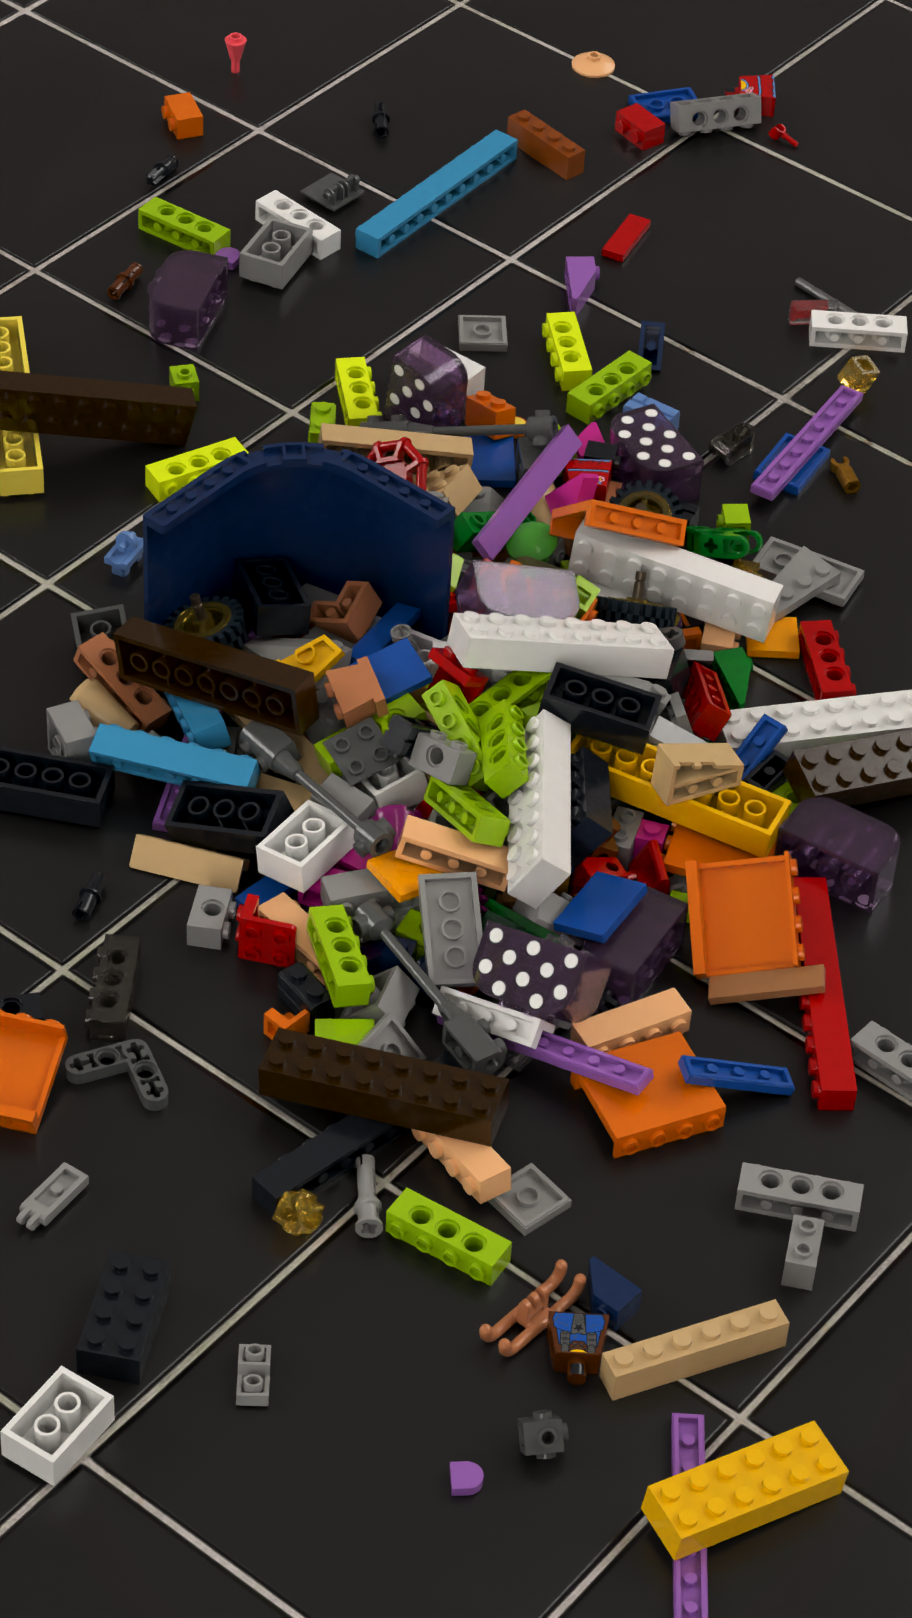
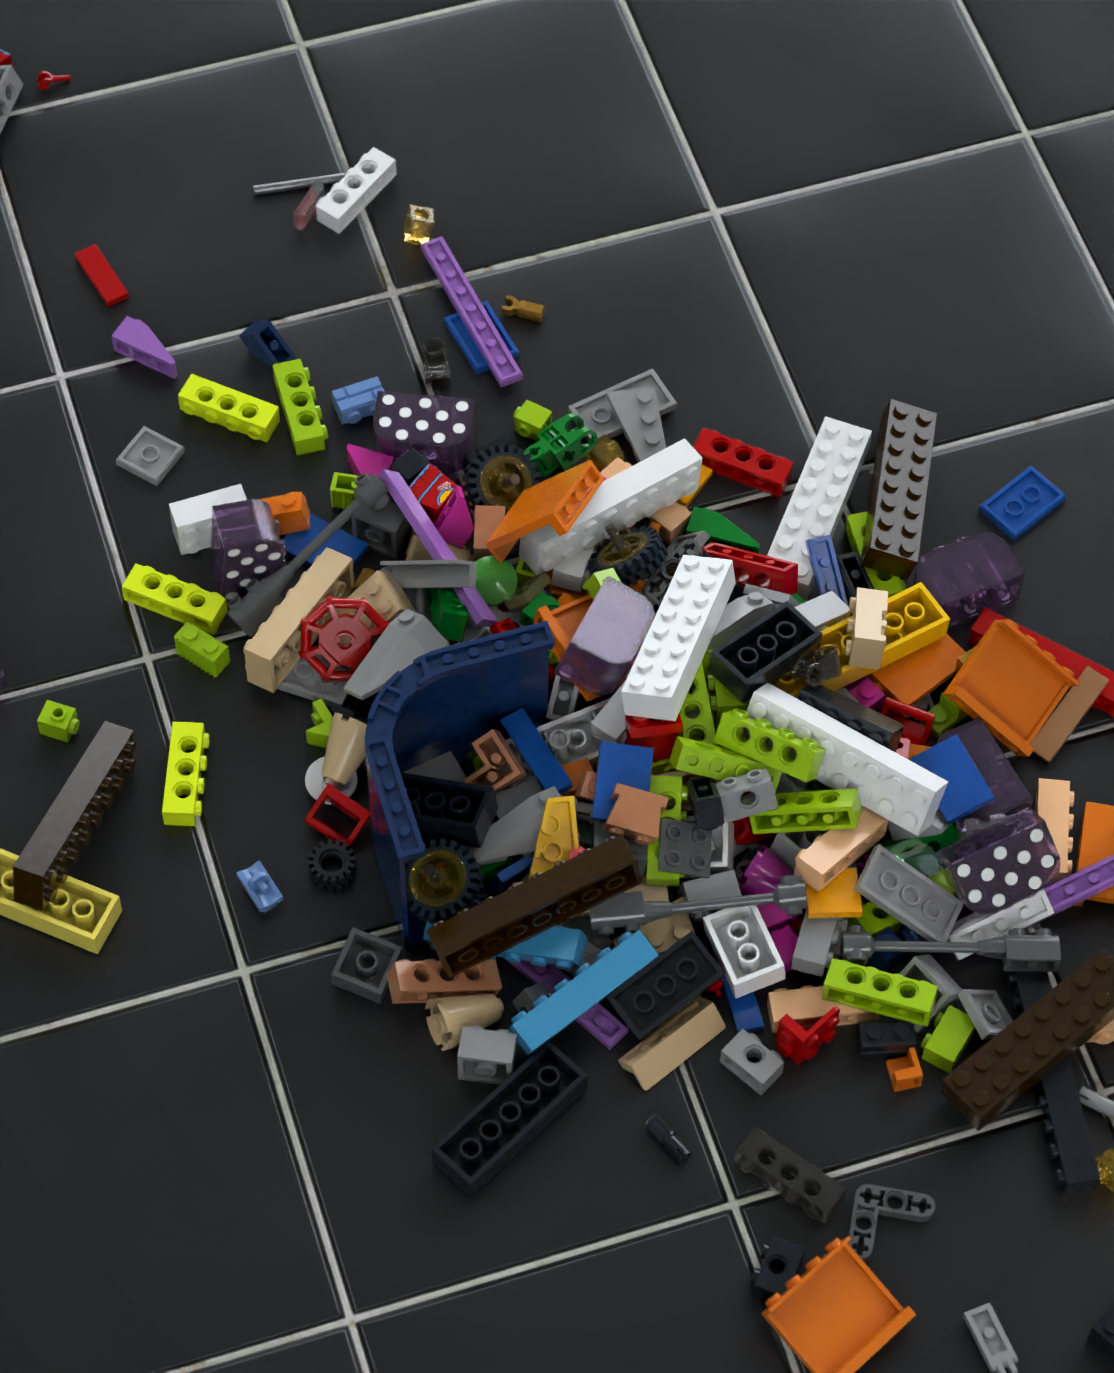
camera: 55 degrees left, 15 degrees up
none -> light grey panel [380,560,477,589]
none -> clear smoke piece [791,646,842,687]

